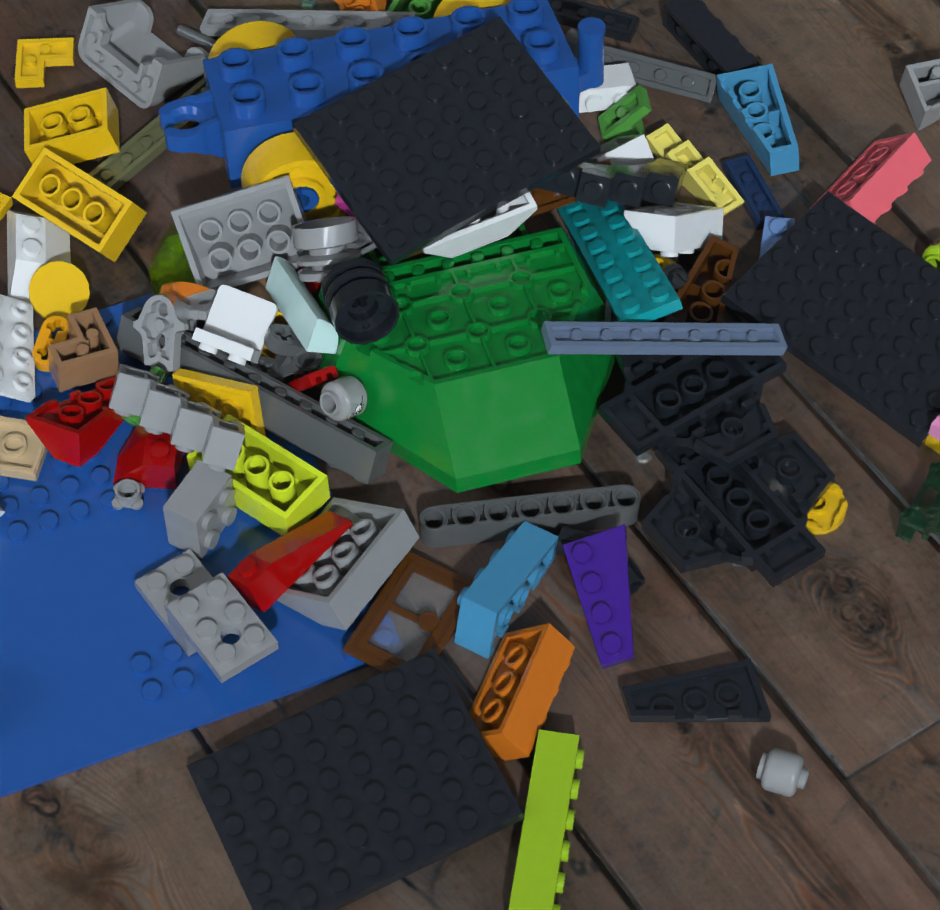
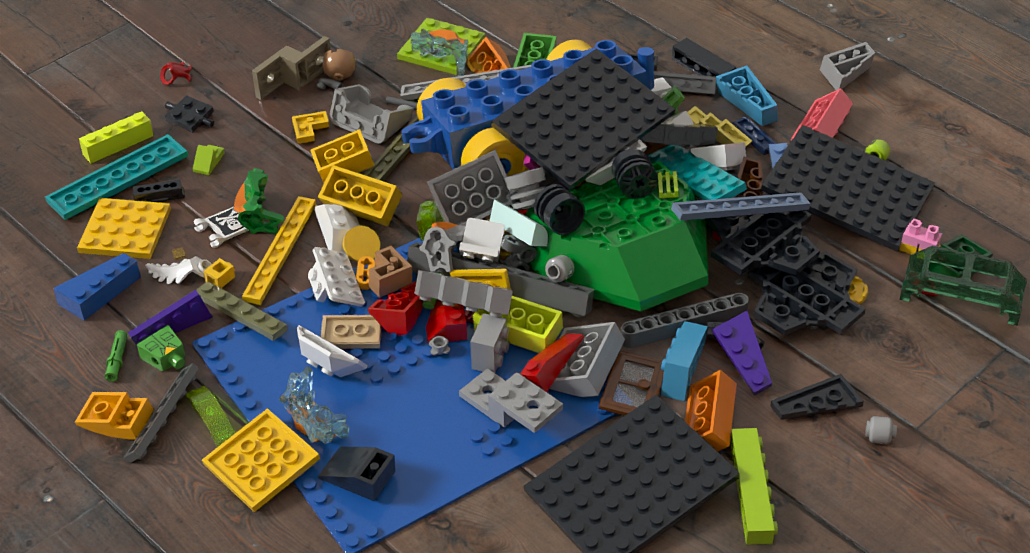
camera: 10 degrees left, 10 degrees down
red tile [286,365,339,392] -> none
none -> black wheel [611,149,658,199]
none -> lime tile [658,171,679,198]

